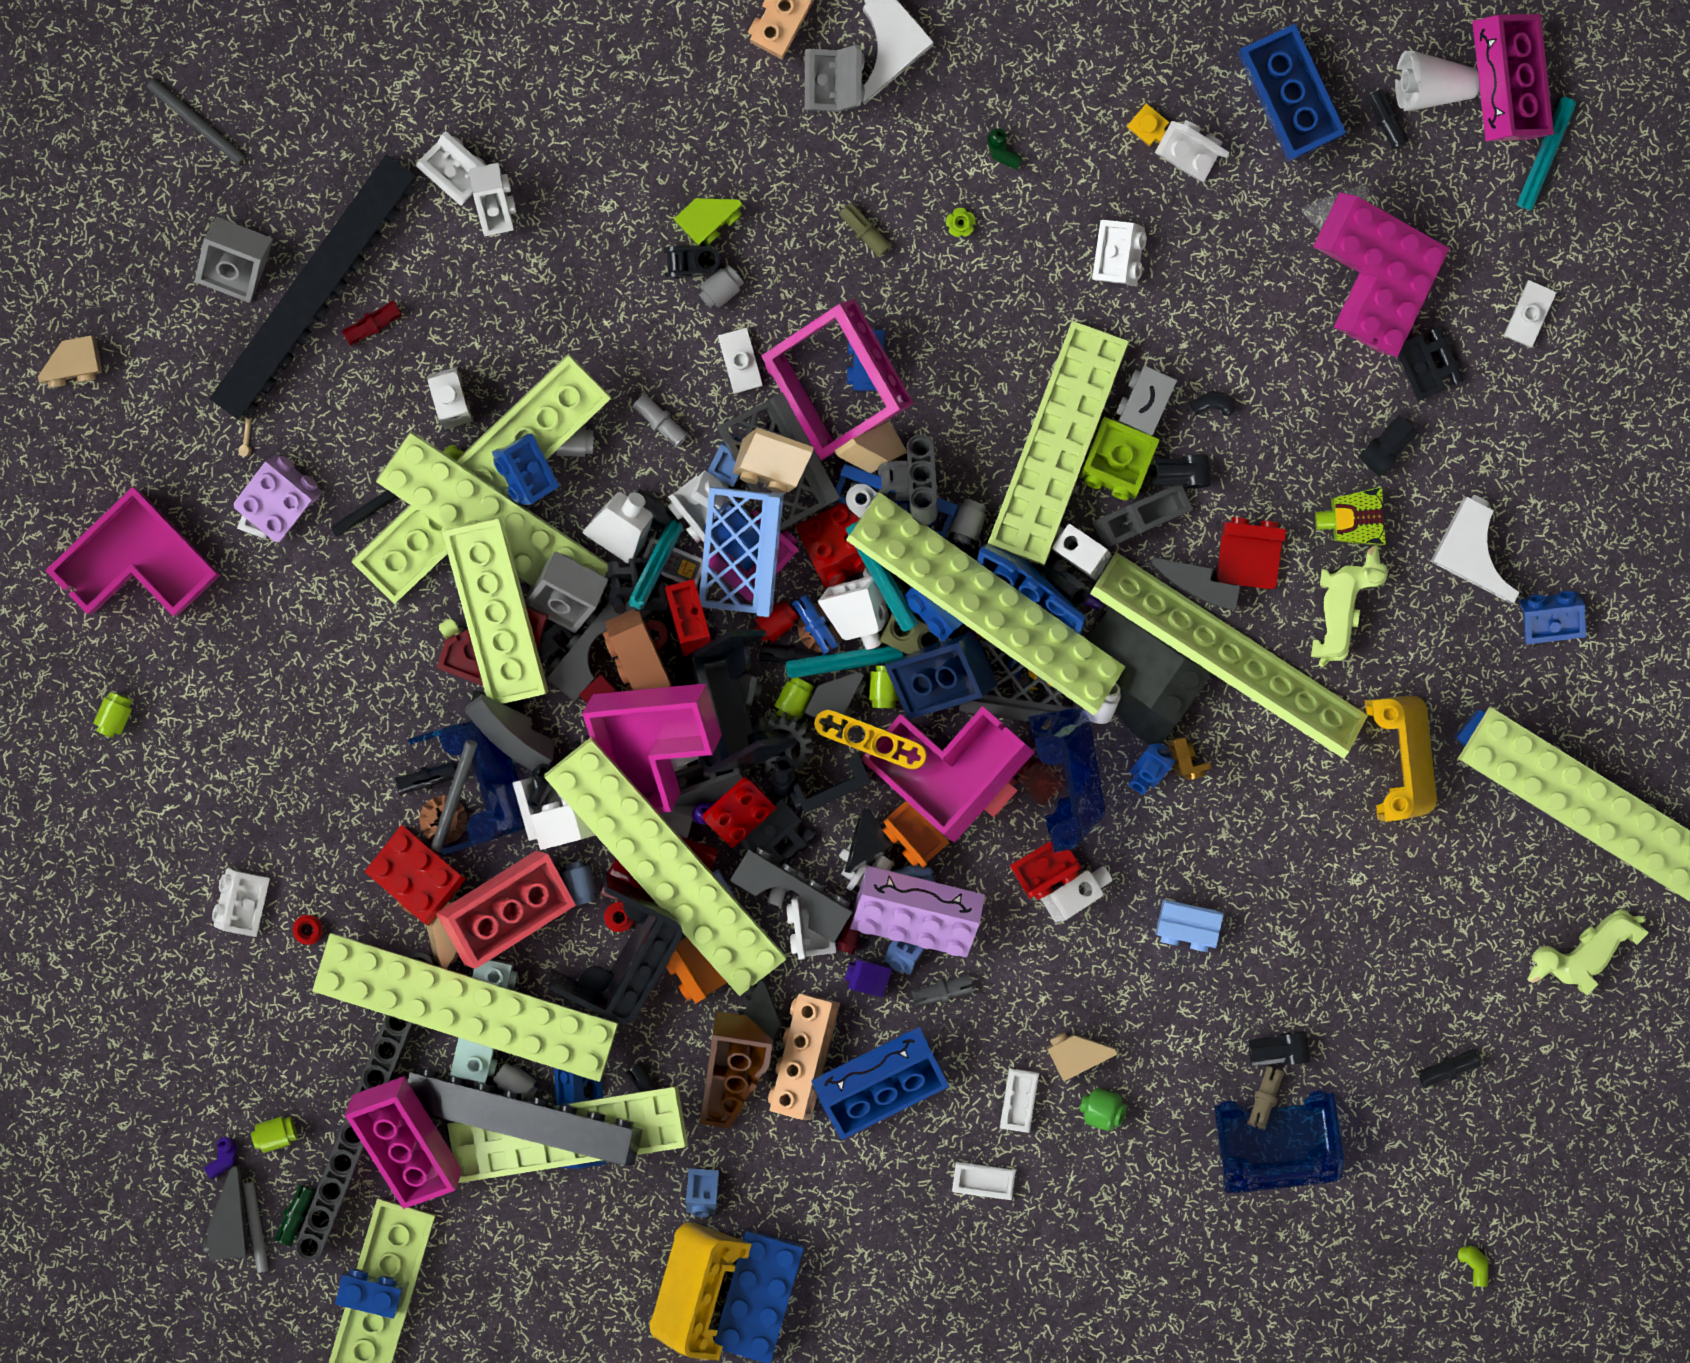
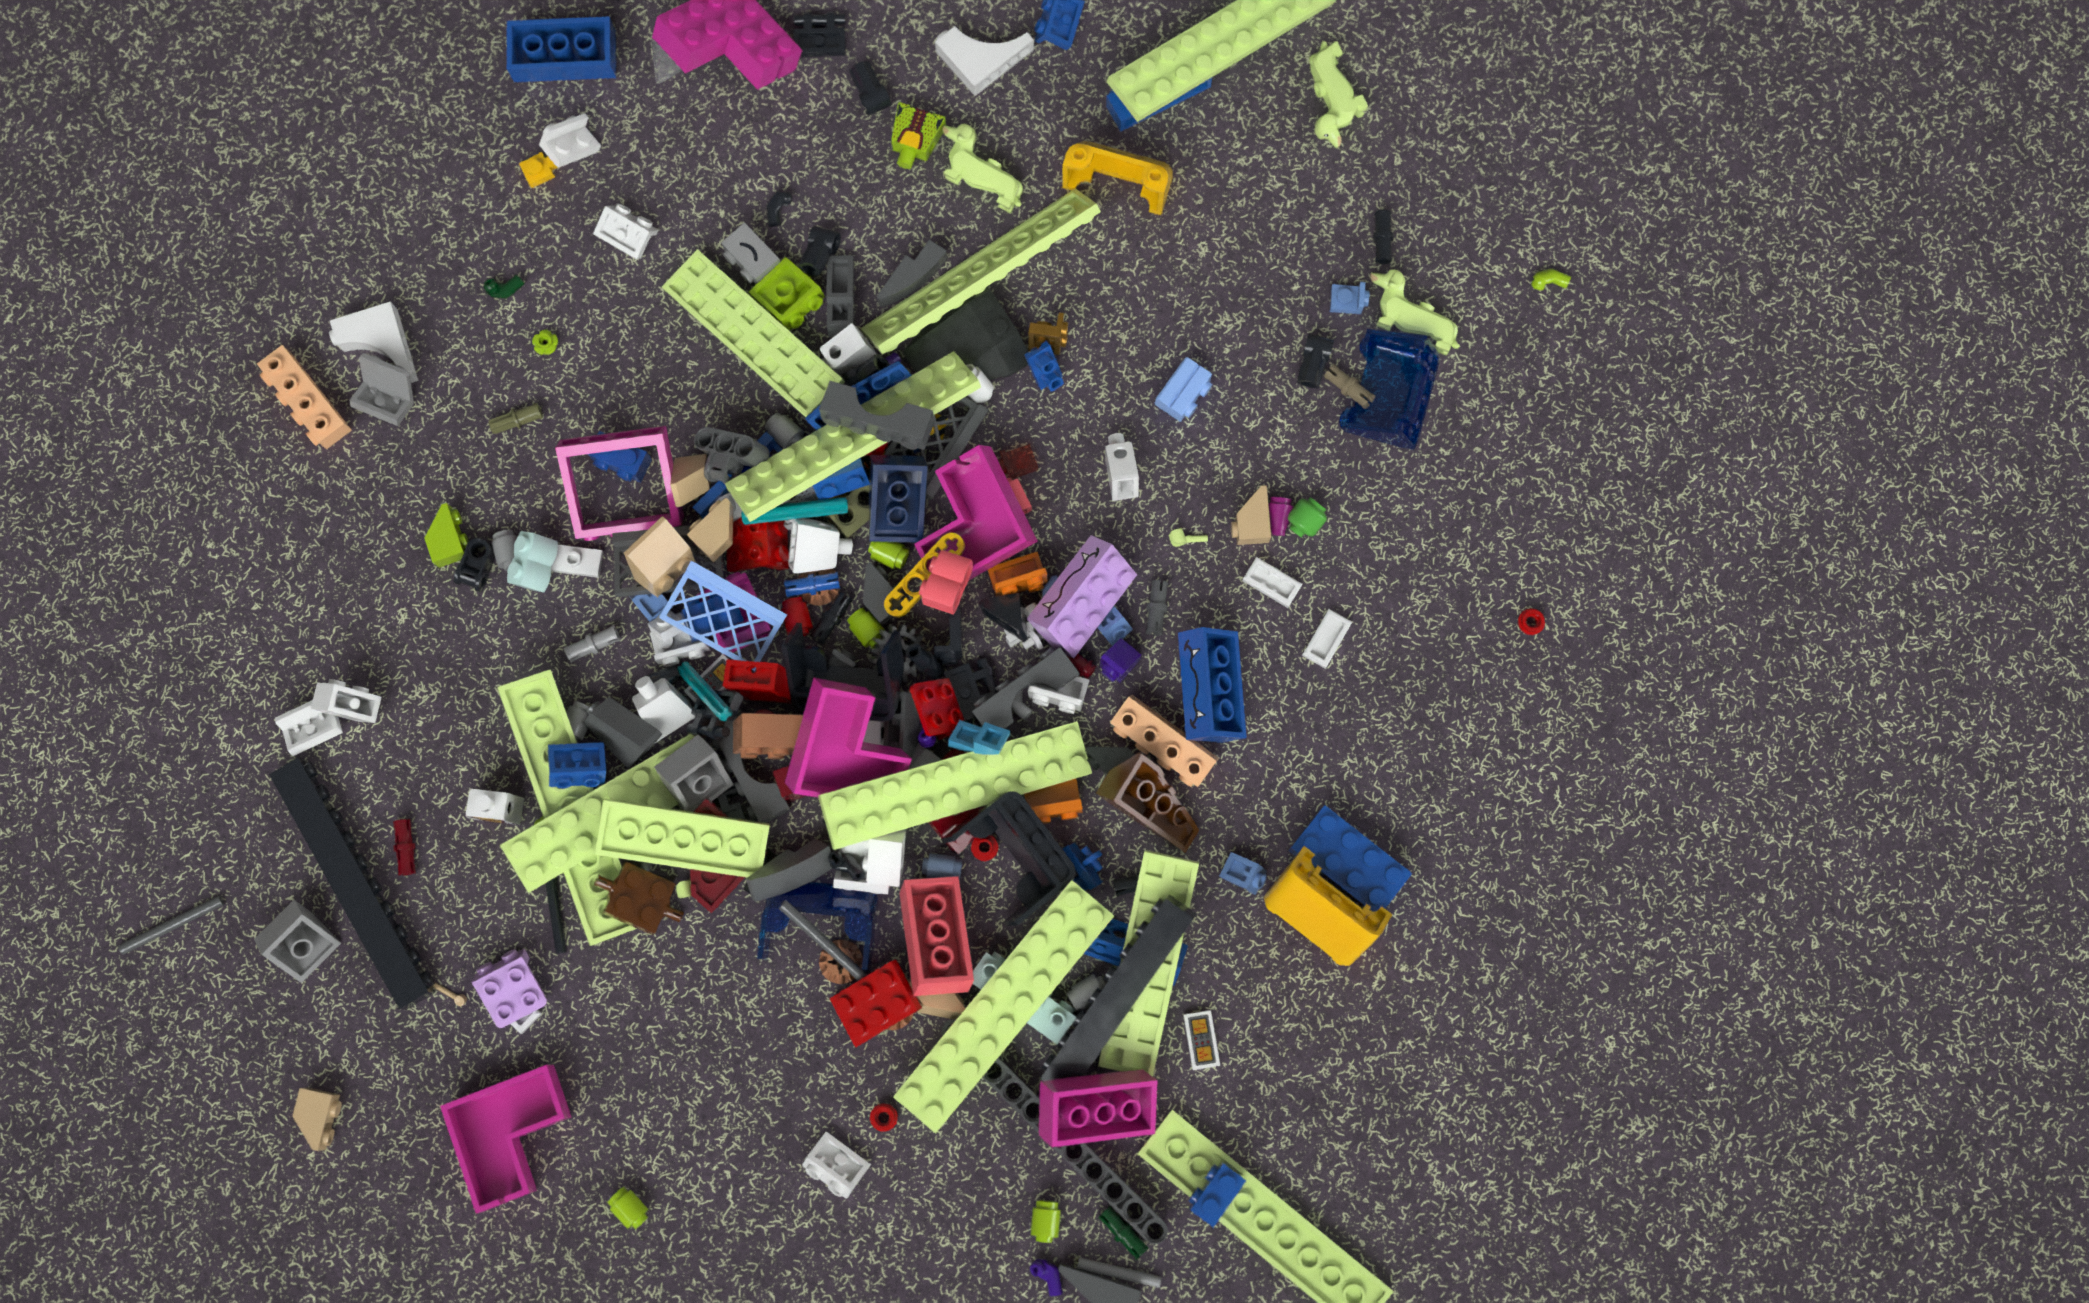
camera: 65 degrees left, 10 degrees down
black pin [395,761,456,796] -> none
teal axle [785,645,903,678] -> none
red bracket [1009,835,1082,900] -> none
clear blue windscreen [1028,709,1105,853] -> none
red bracket [1217,517,1286,589] -> none
none -> light aqua brick [507,531,558,592]
none -> dark grey slope [583,697,662,769]
none -> reddish brown plate [594,862,684,935]
none -> tan slope [687,498,733,563]
none -> dark grey arch [819,381,935,450]
none -> coral brick [919,550,973,615]
none -> dark azure slope [948,720,1010,755]
none -> blue hips [1063,842,1103,891]
none -> yellowish green hand [1169,528,1208,547]
none -> tile [1183,1010,1220,1070]
none -> magenta cone [1268,497,1293,536]
none -> medium blue bracket [1330,282,1370,314]
none -> yellowish green animal [1370,269,1460,356]

